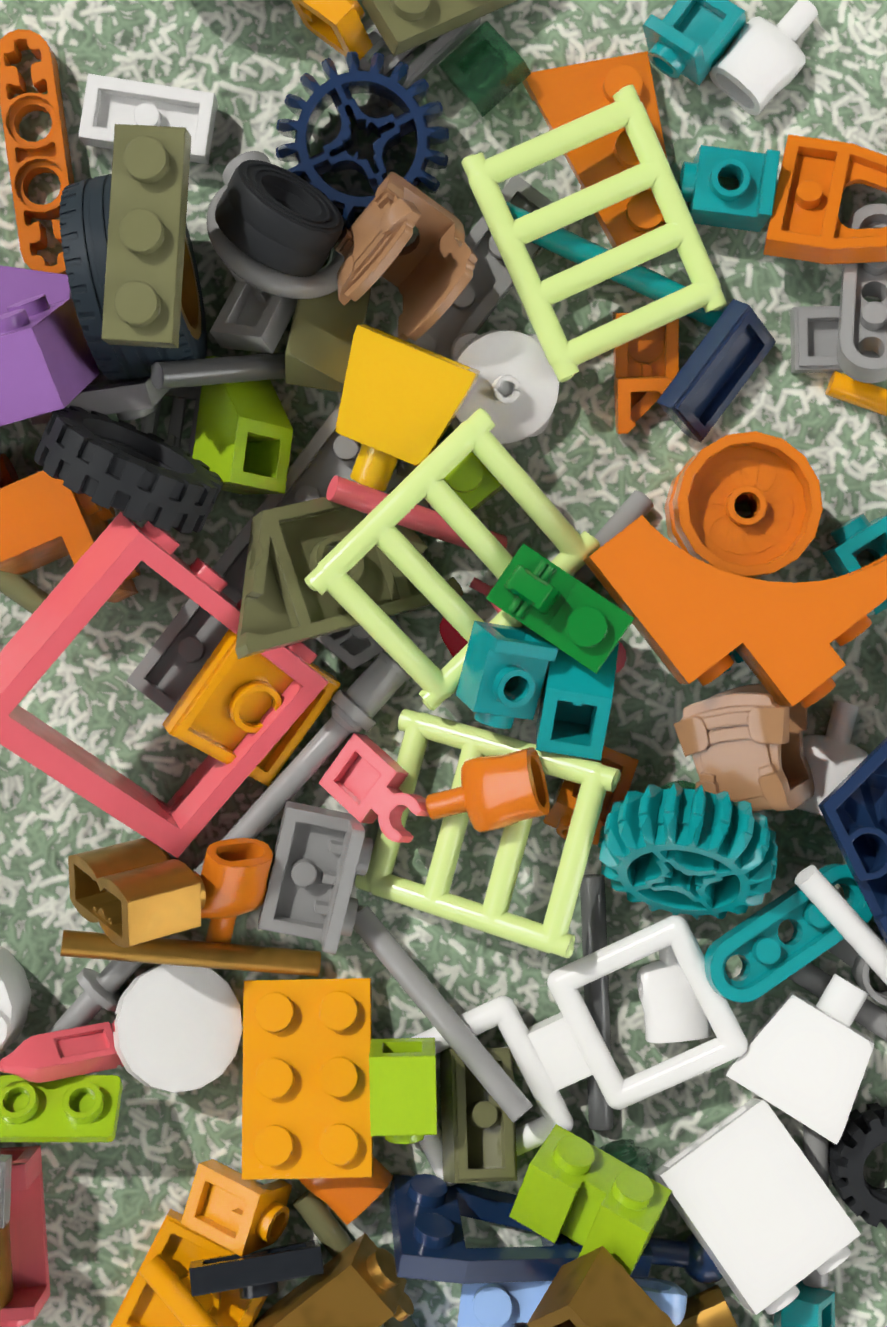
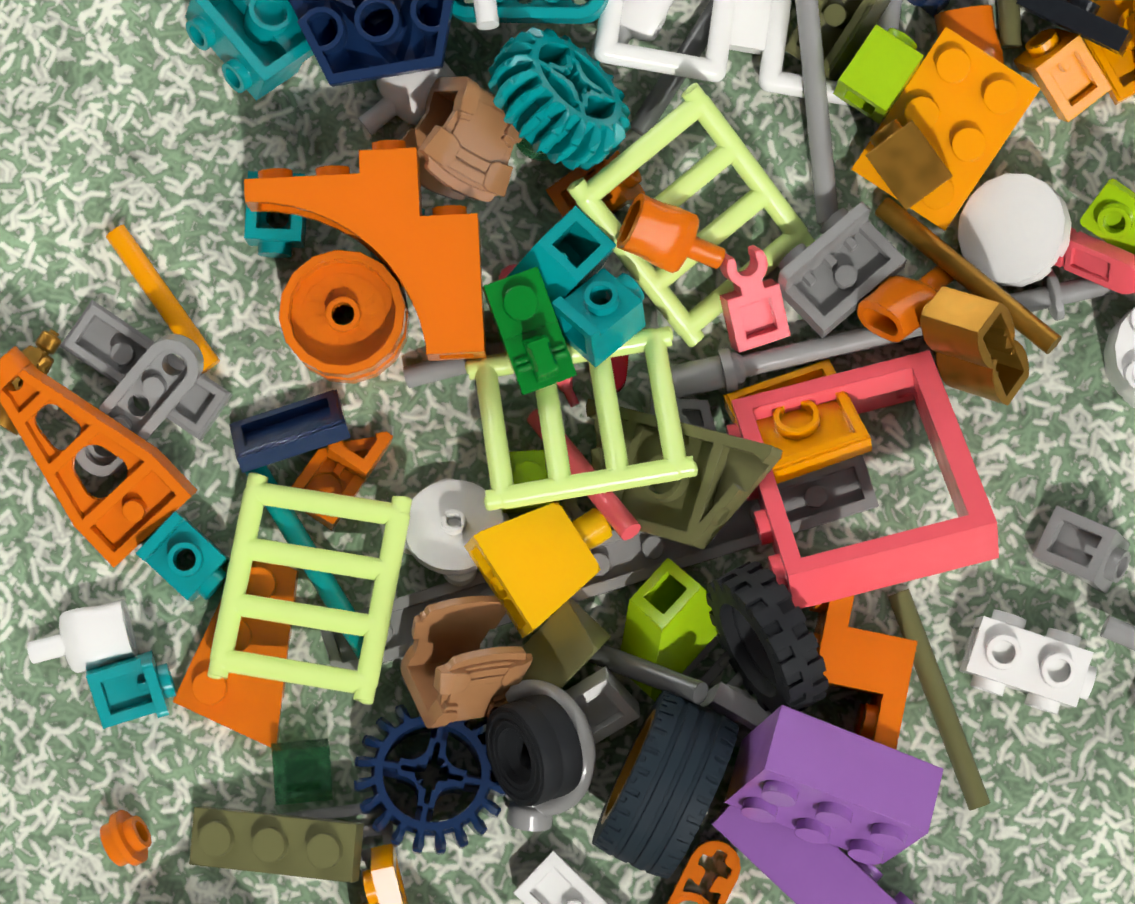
camera: 140 degrees left, 5 degrees down
olive plate [101,124,191,348] -> none
none -> pearl gold brick [865,118,953,210]

